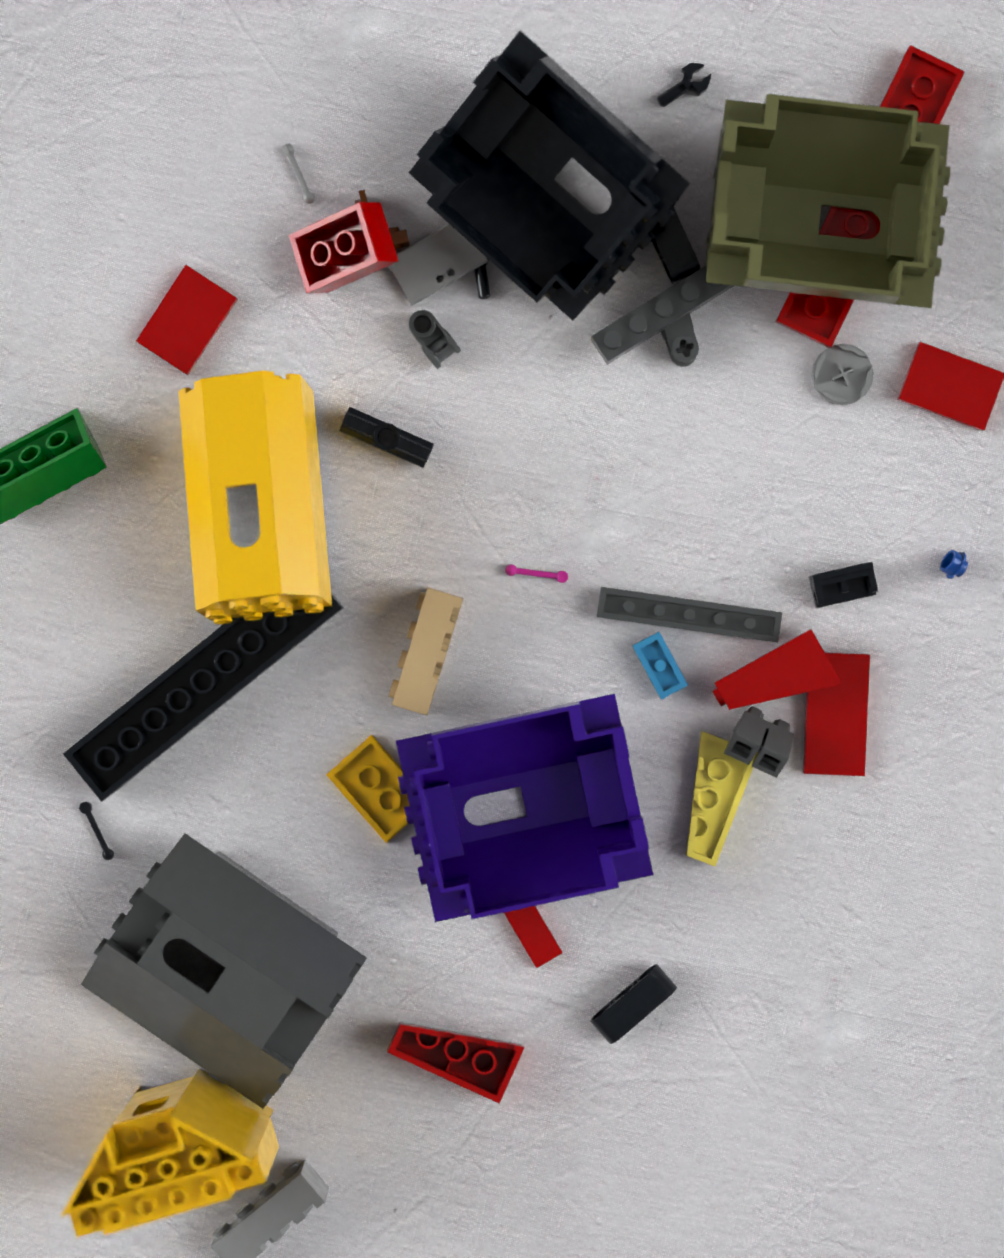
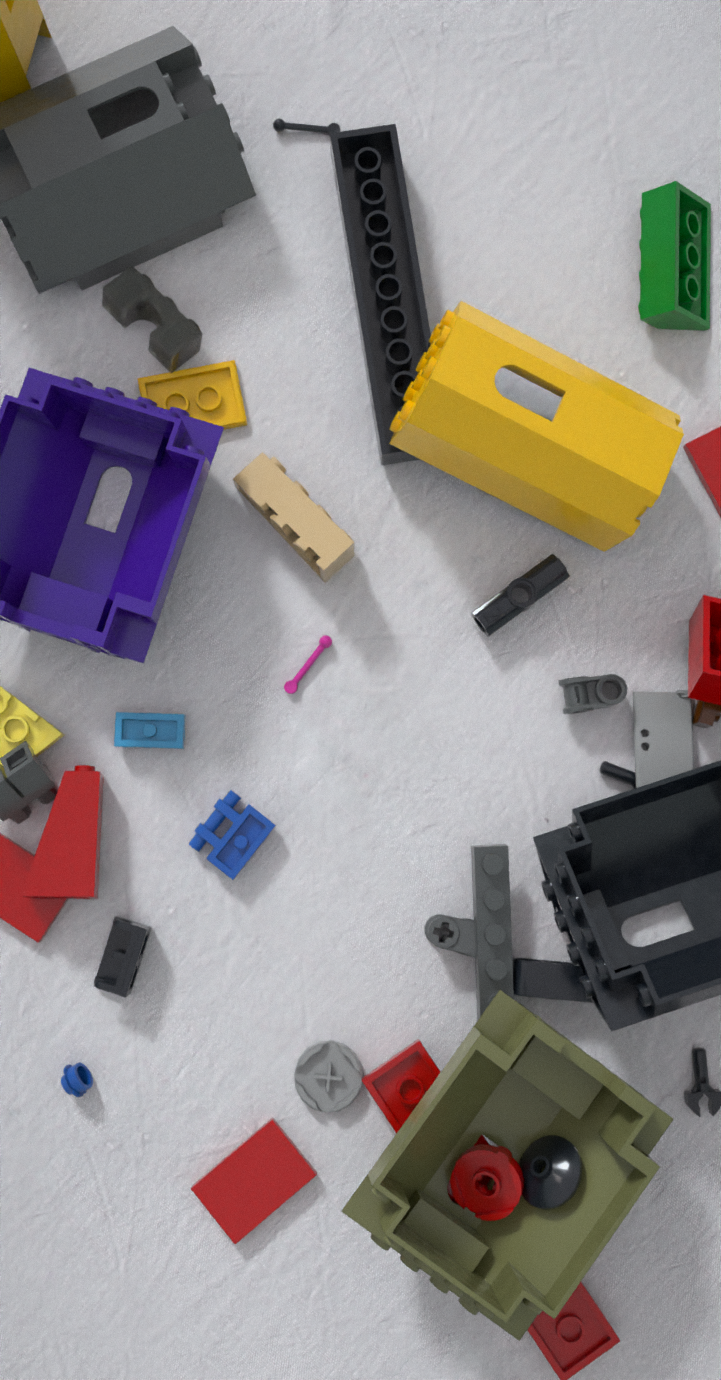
camera: 115 degrees right, 5 degrees down
dark grey plate [596,587,783,643] -> none
none -> clear smoke arch [102,266,203,373]
none -> blue plate [188,790,276,880]
none -> red plate [450,1144,524,1221]
none -> black dish [519,1135,582,1210]

